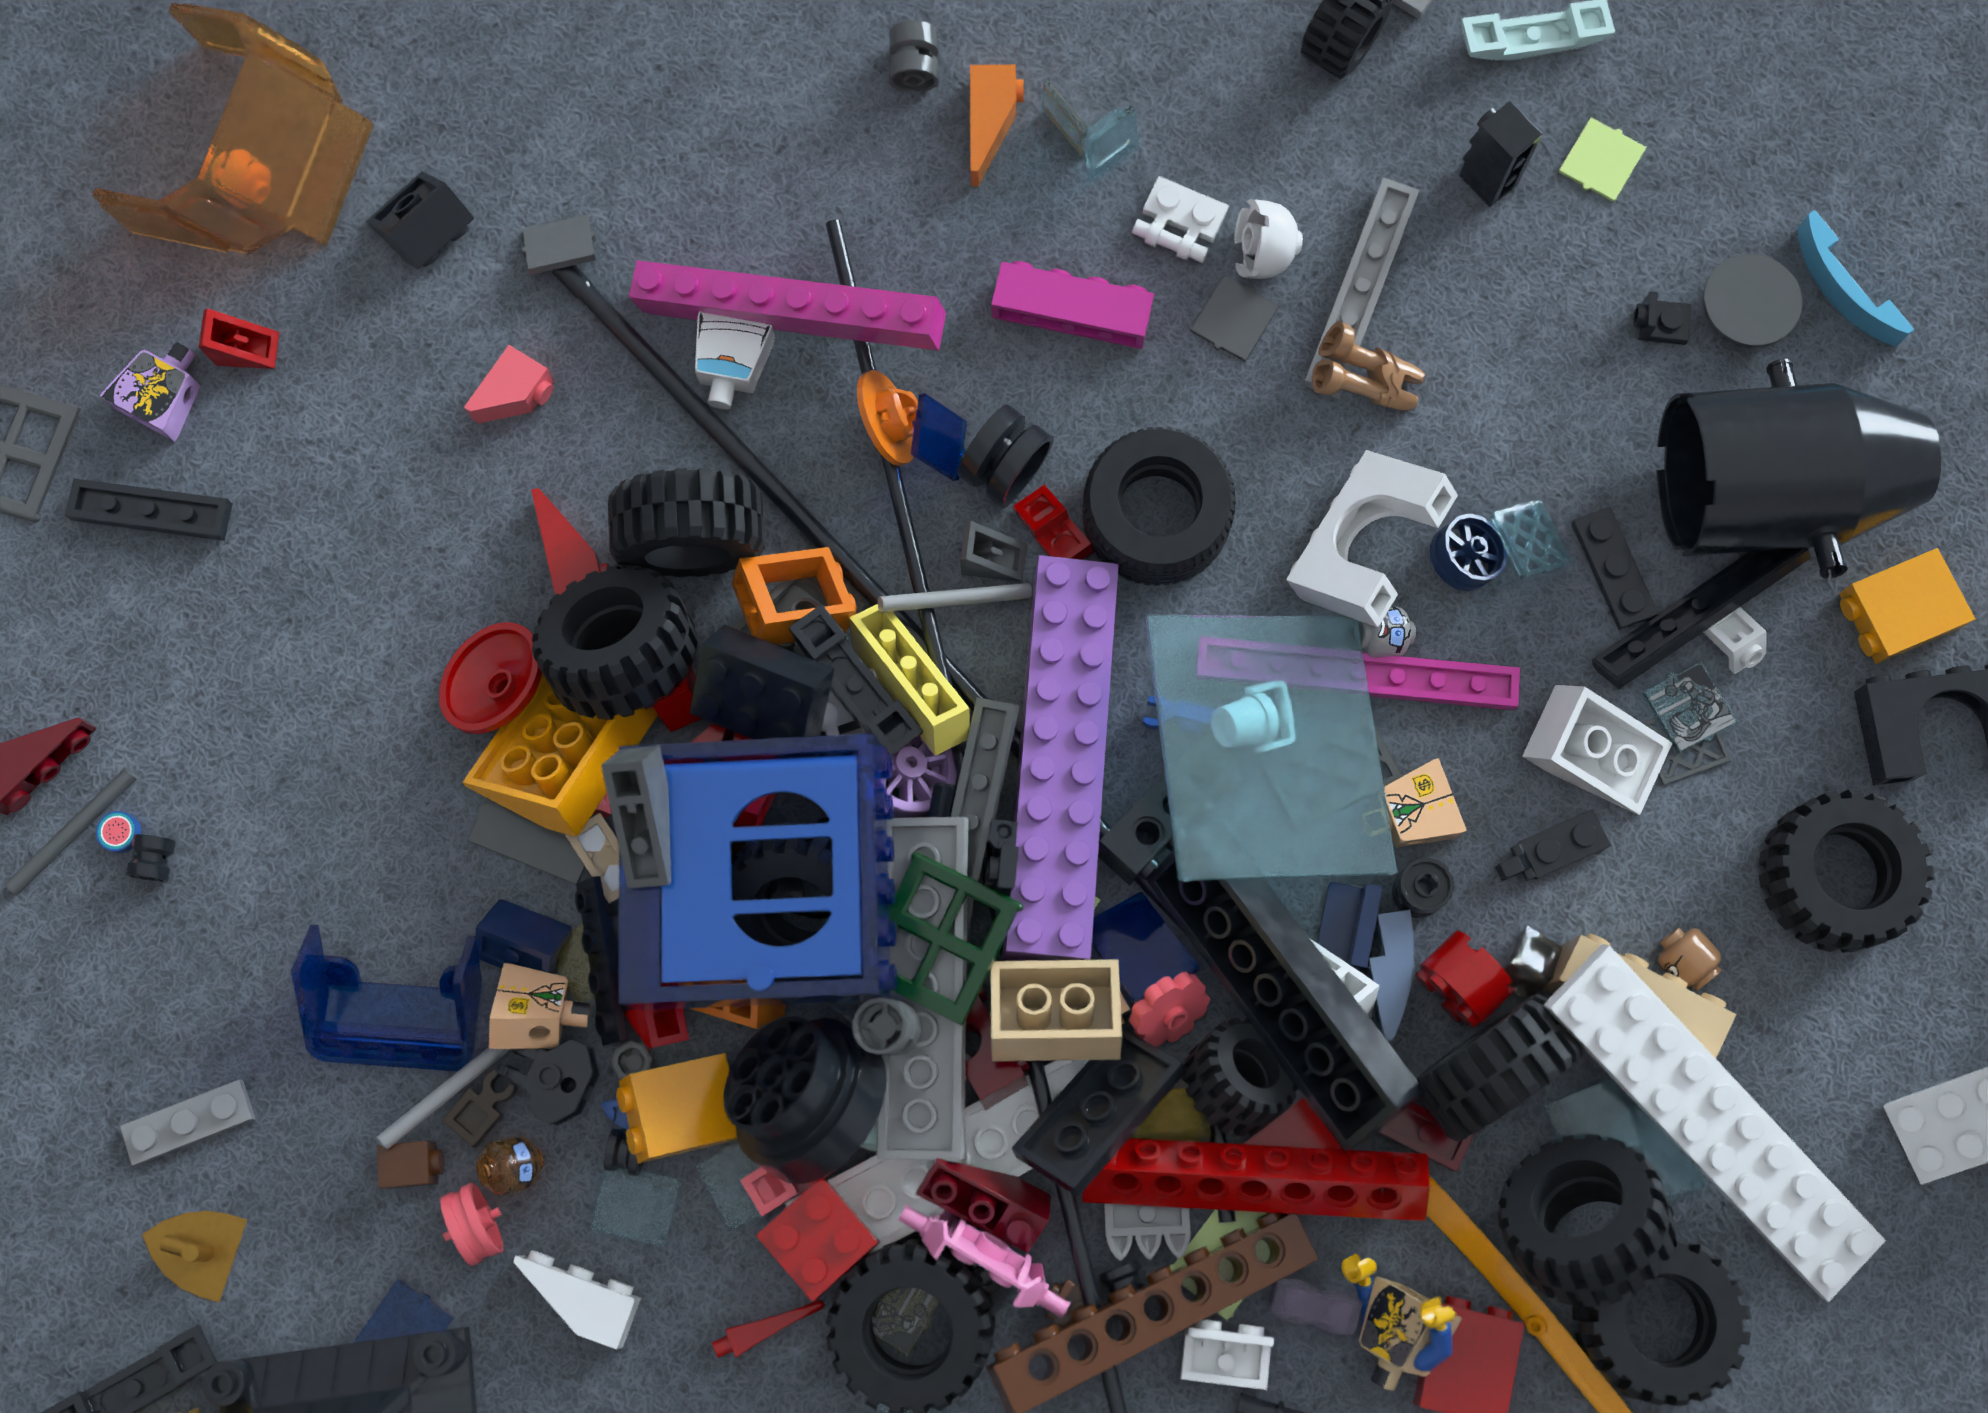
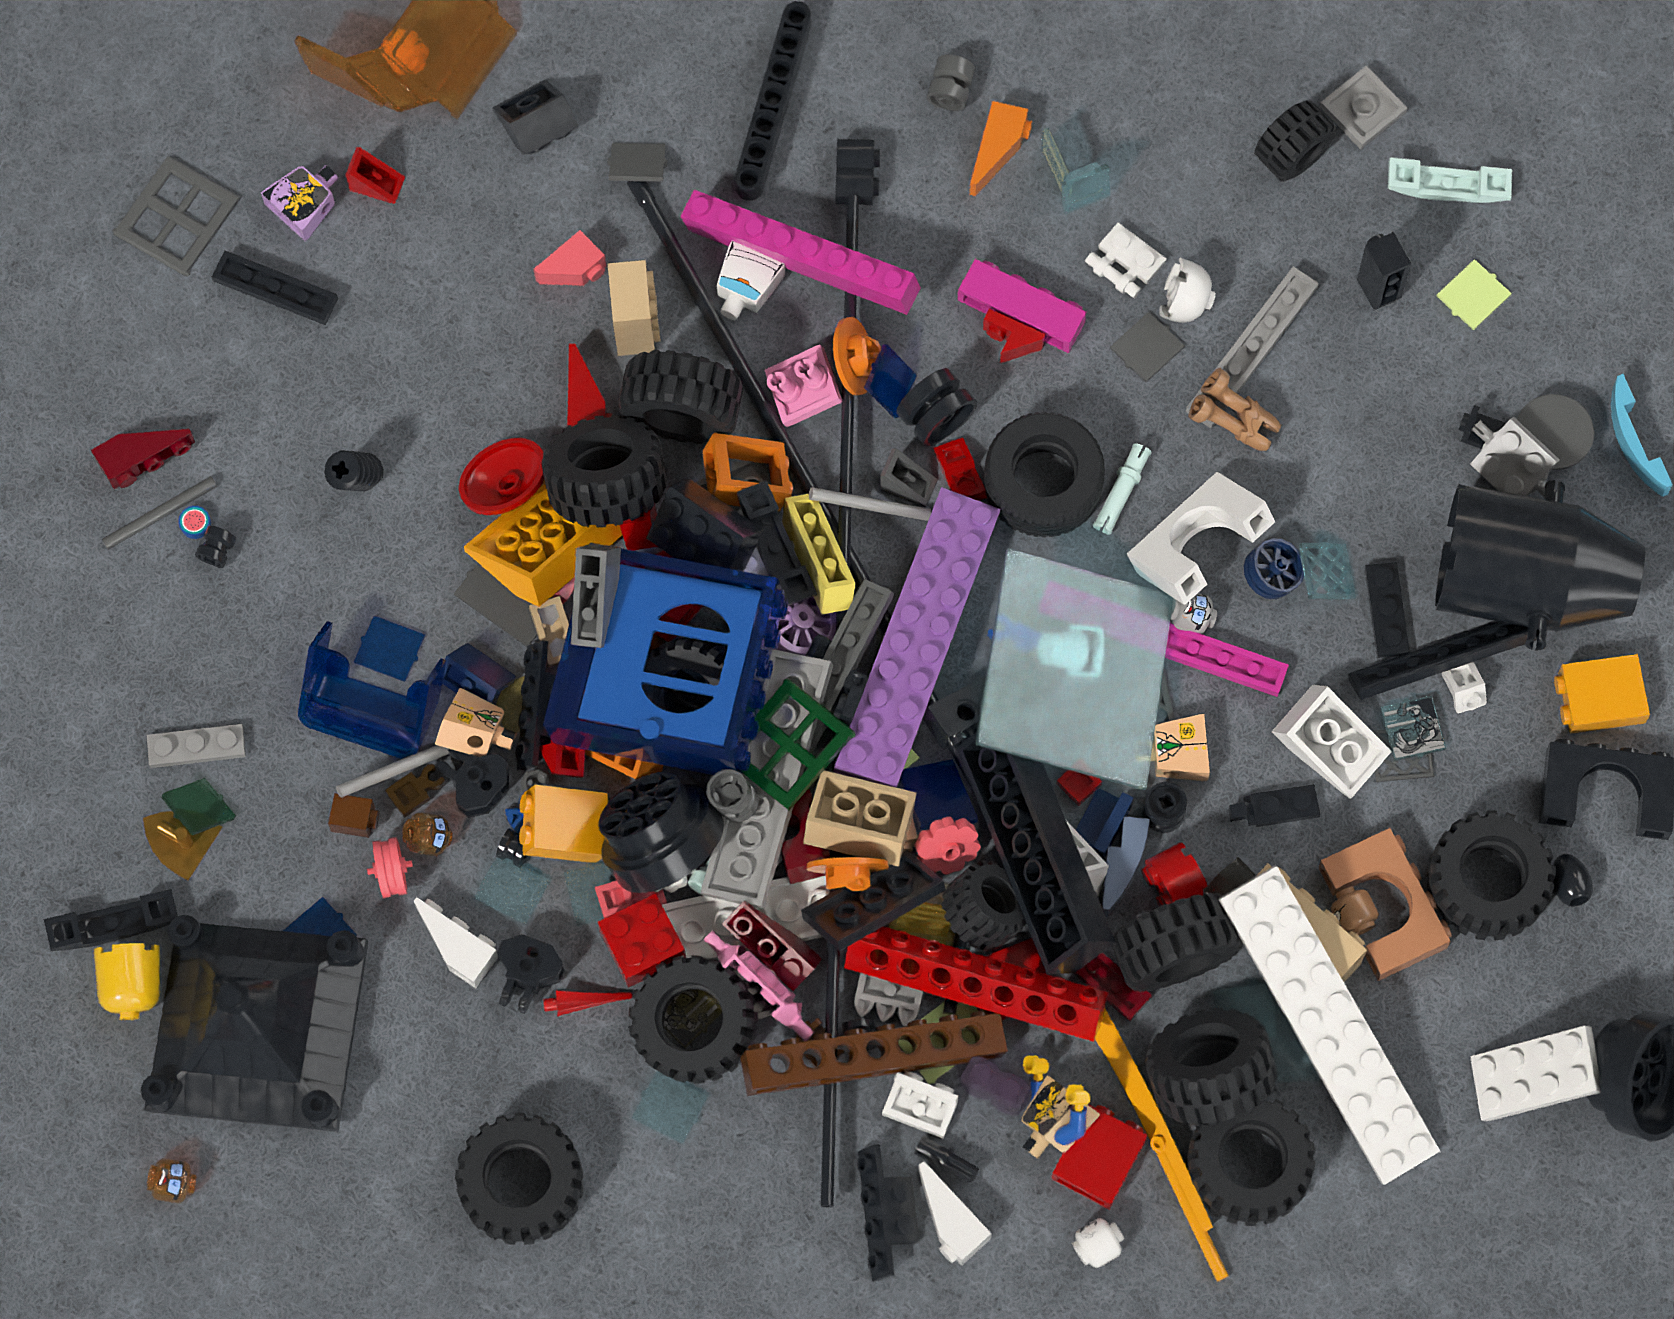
camera: 15 degrees right, 5 degrees down
none -> clear green piece [161,778,236,835]
none -> black piece [324,450,384,492]
none -> clear blue piece [354,616,425,682]
none -> black hinge [497,934,565,1014]
none -> tan brick [608,260,660,356]
none -> black beam [735,1,811,201]
none -> bright pink plate [765,344,843,427]
none -> orange piece [807,857,889,891]
none -> black brick [835,139,880,205]
none -> red slope [983,309,1045,363]
none -> red plate [1056,759,1102,806]
none -> light aqua pin [1093,443,1152,535]
none -> nougat arch [1318,828,1452,981]
none -> light grey plate [1470,417,1560,497]
none -> black animal [1553,854,1593,907]

